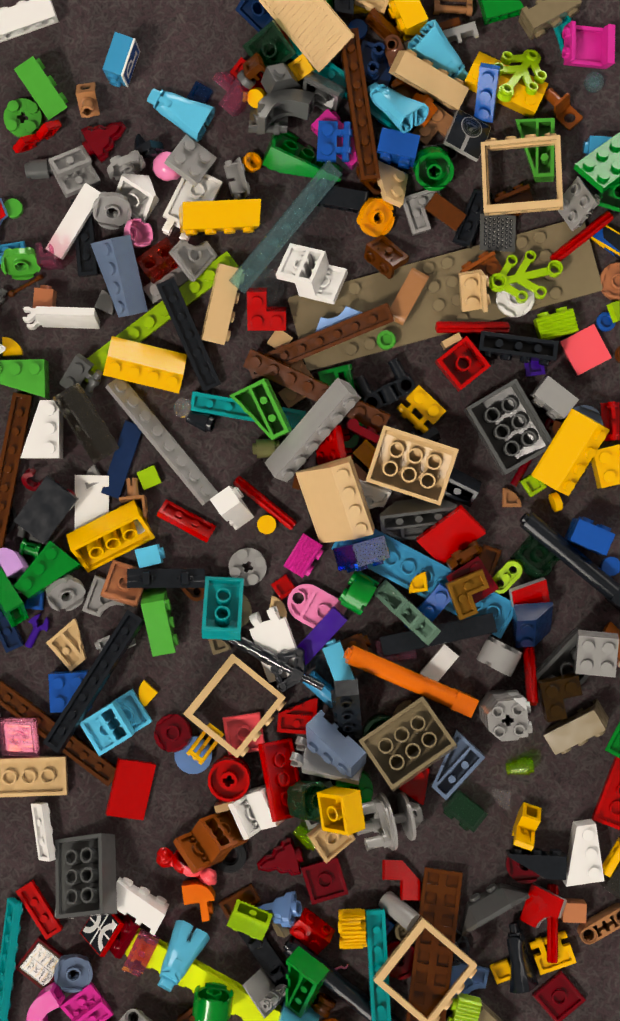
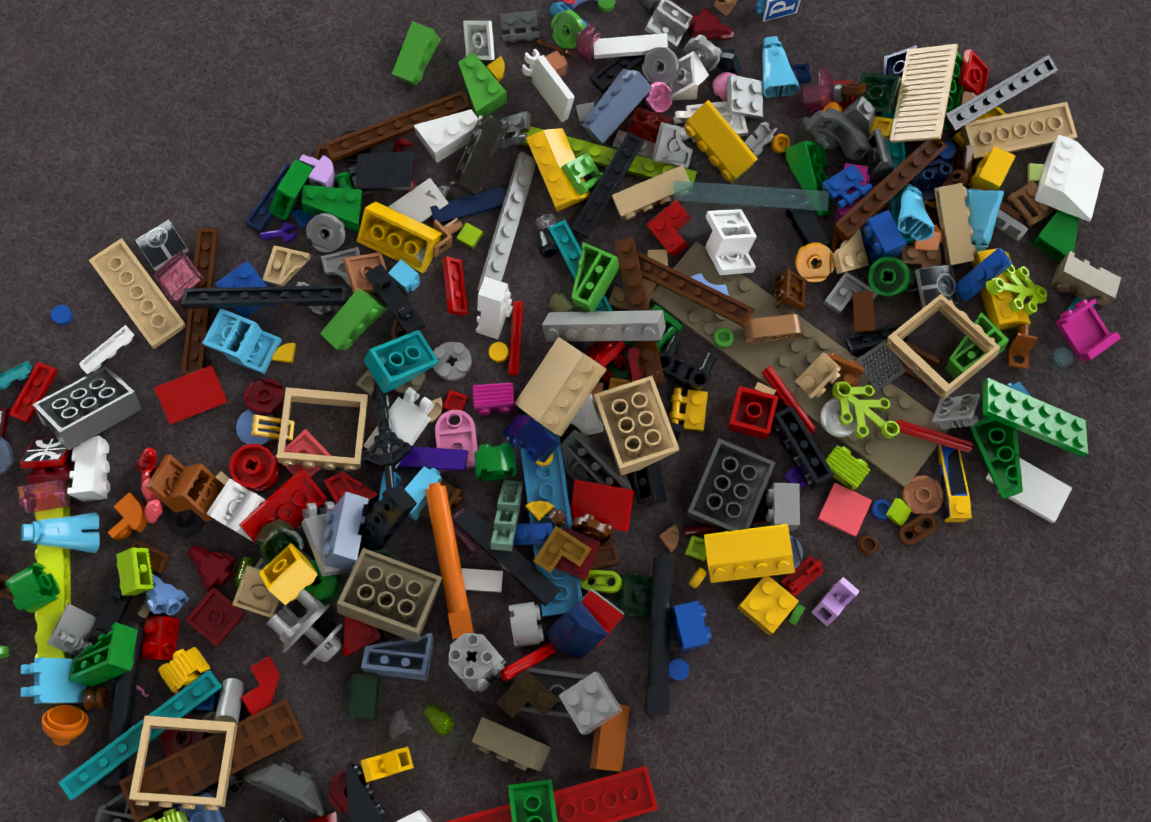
camera: 55 degrees right, 15 degrees down
none -> reddish brown plate [549,508,567,527]
none -> bright green plate [561,152,603,195]

